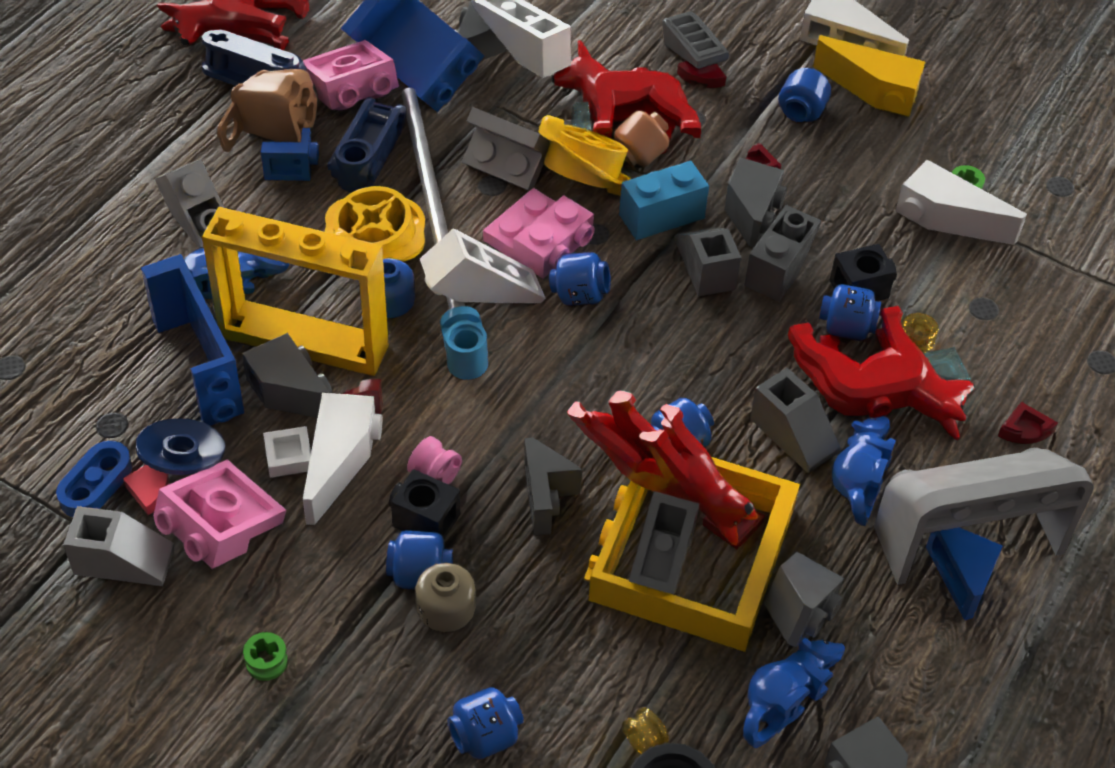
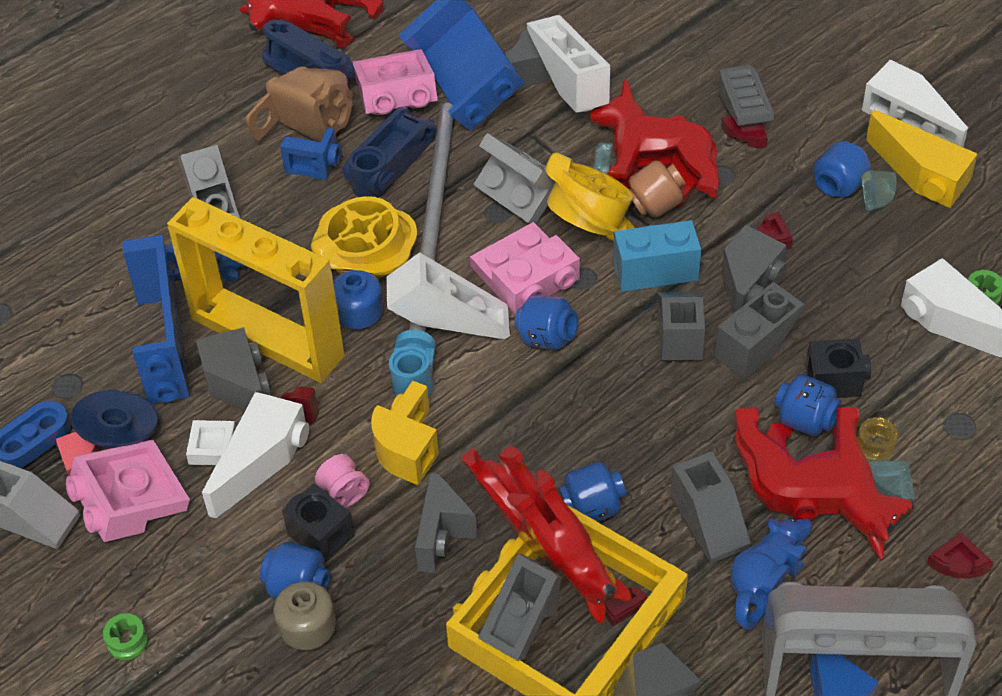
camera: 20 degrees right, 0 degrees up
none -> yellow brick [371,381,439,485]
none -> clear light blue tile [861,170,897,211]

